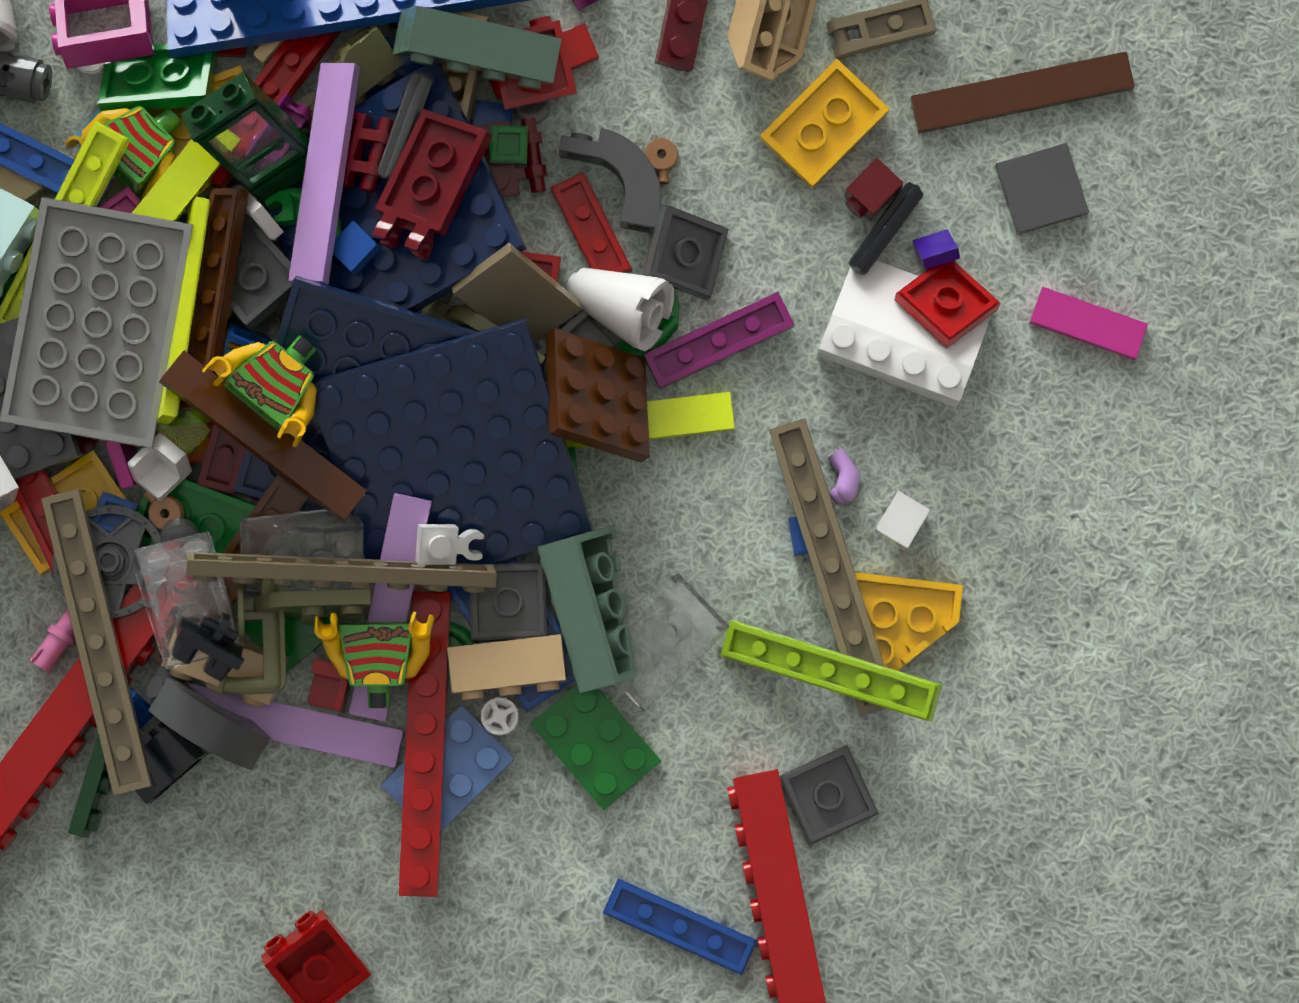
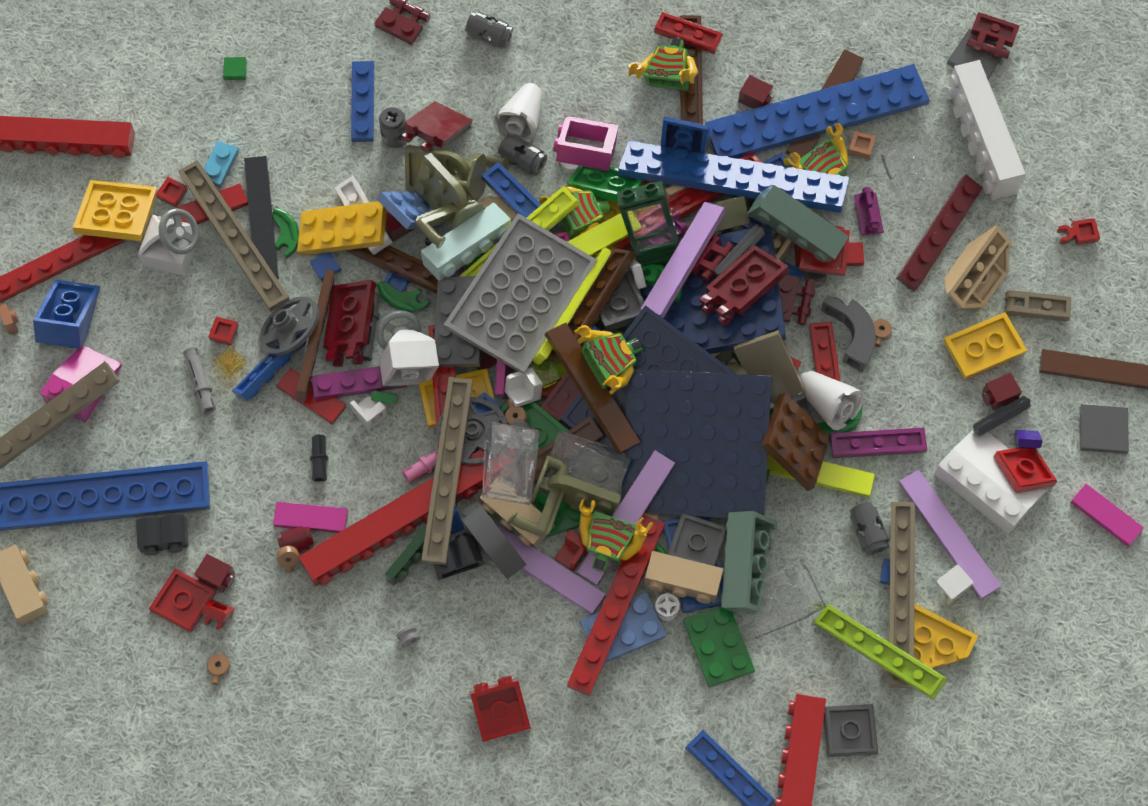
camera: 20 degrees right, 15 degrees down
black hips [172,612,244,681] -> none
dark tan plate [185,552,497,593] -> none
blue tile [333,221,381,275] -> none
white plate [415,524,484,565] -> none
green tile [489,125,528,165] -> none
dark grey tile [643,205,729,300] -> none
lavender arm [828,448,861,505] -> none
none -> light grey bush [396,626,421,647]
none -> dark grey piece [850,502,889,555]
none -> lavender tile [898,470,1001,600]

